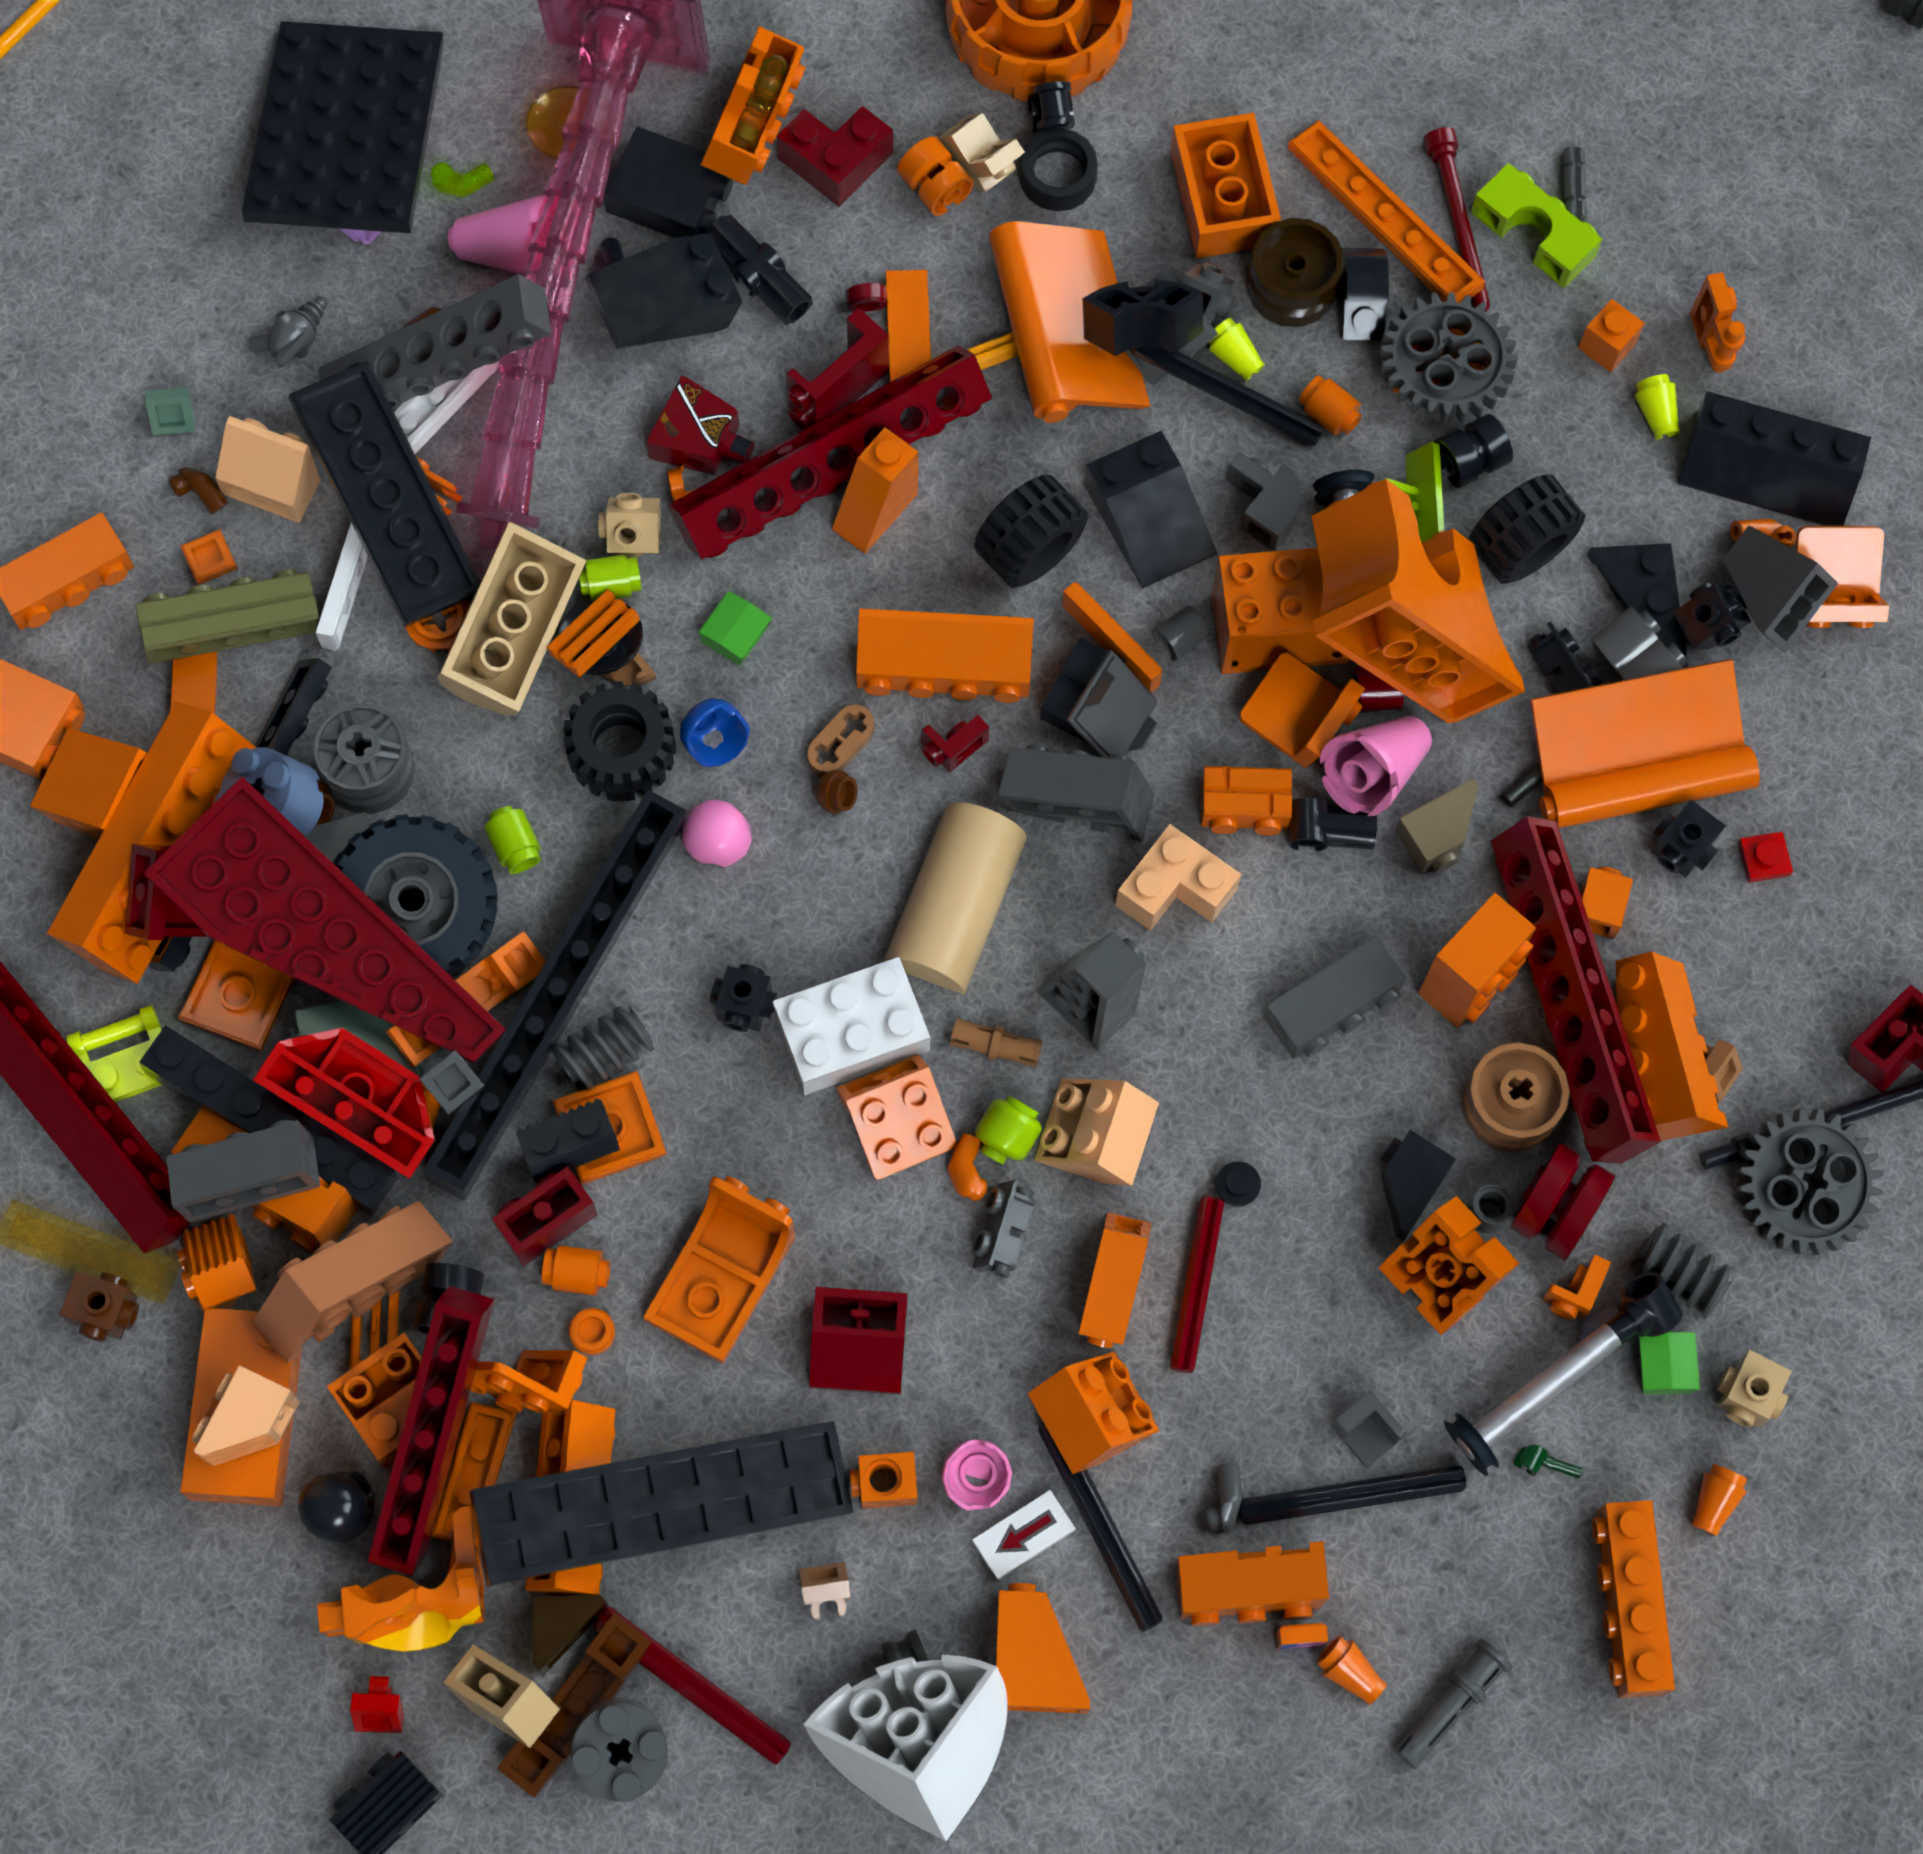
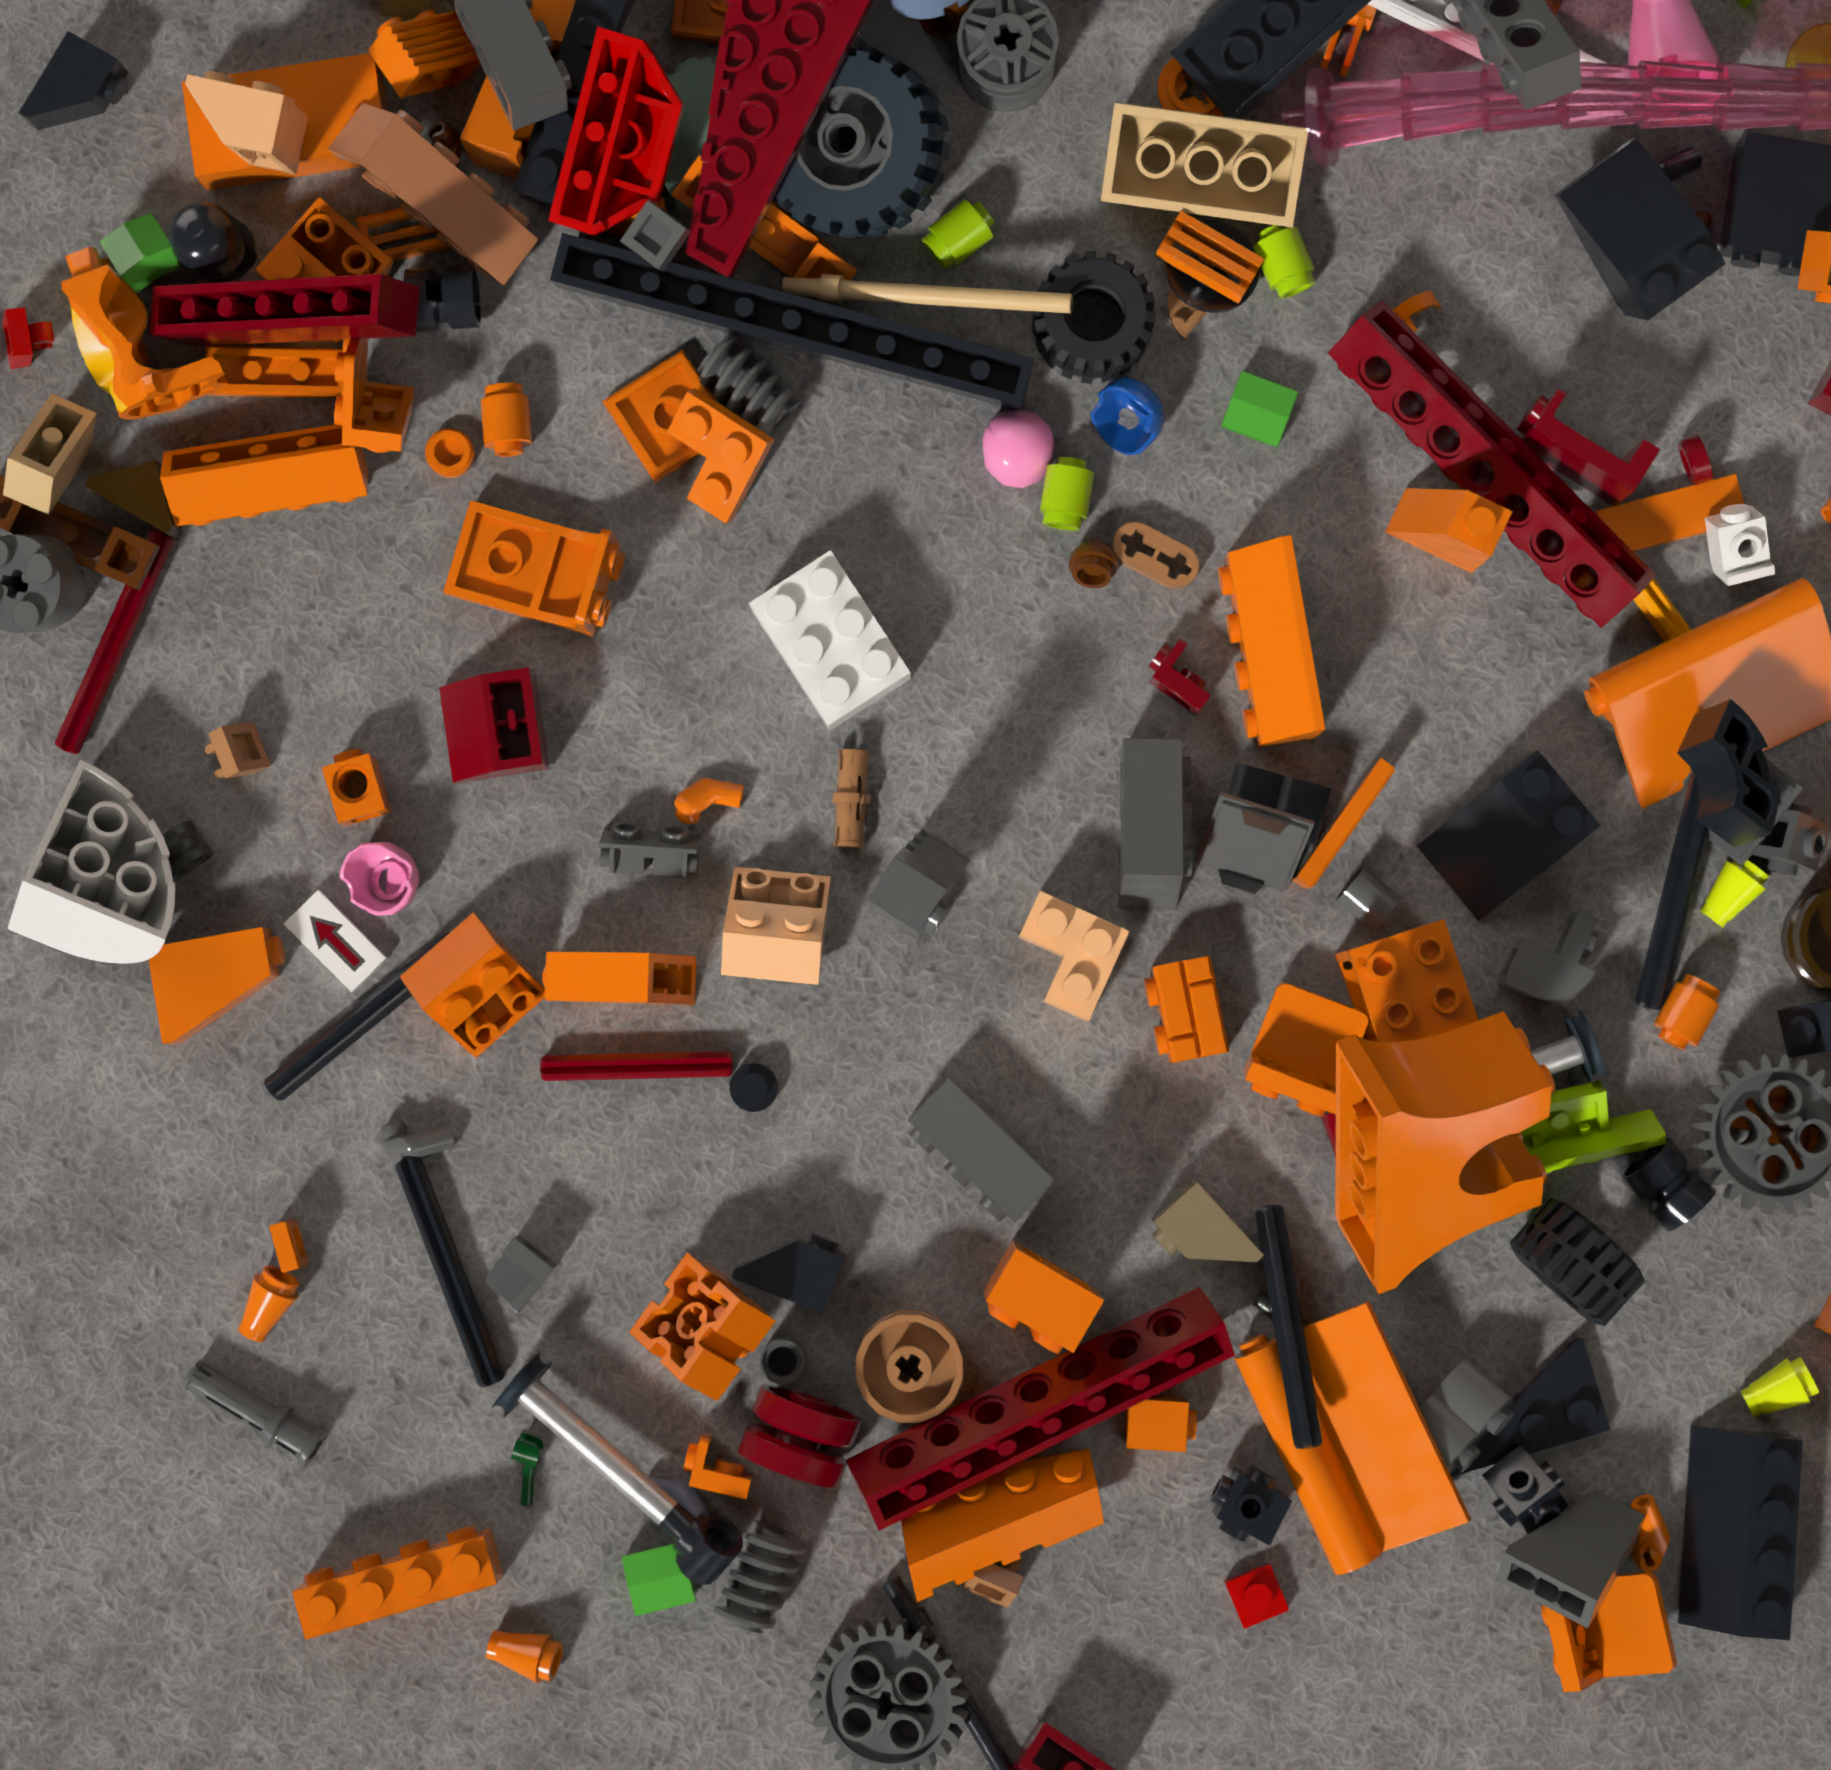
camera: 85 degrees right, 15 degrees up
black plate [469,1421,854,1586] -> none
dark red brick [492,1166,598,1267] -> none
black brick [516,1098,620,1183] -> none
tan brick [598,493,661,558] -> none
dark red torso [646,375,755,475] -> none
black piece [705,214,813,325] -> none
black brick [710,964,777,1032] -> none
bracket [835,1054,957,1180] -> none
tan brick [882,802,1027,995] -> none
black tyre [974,474,1088,588] -> none
lime head [975,1095,1042,1165] -> none
orange wedge [1175,1541,1329,1626] -> none
black piece [1289,798,1377,851] -> none
bright pink cone [1320,716,1432,816] -> none
black hinge [1529,621,1603,693] -> none
tan brick [1717,1350,1792,1428] -> none
none -> black slope [18,31,128,130]
none -> bright green piece [99,213,180,293]
none -> orange plate [667,388,775,524]
none -> tan bar [782,274,1073,314]
none -> lime brick [1039,457,1095,531]
none -> black axle [1255,1205,1323,1449]
none -> white brick [1705,504,1775,586]

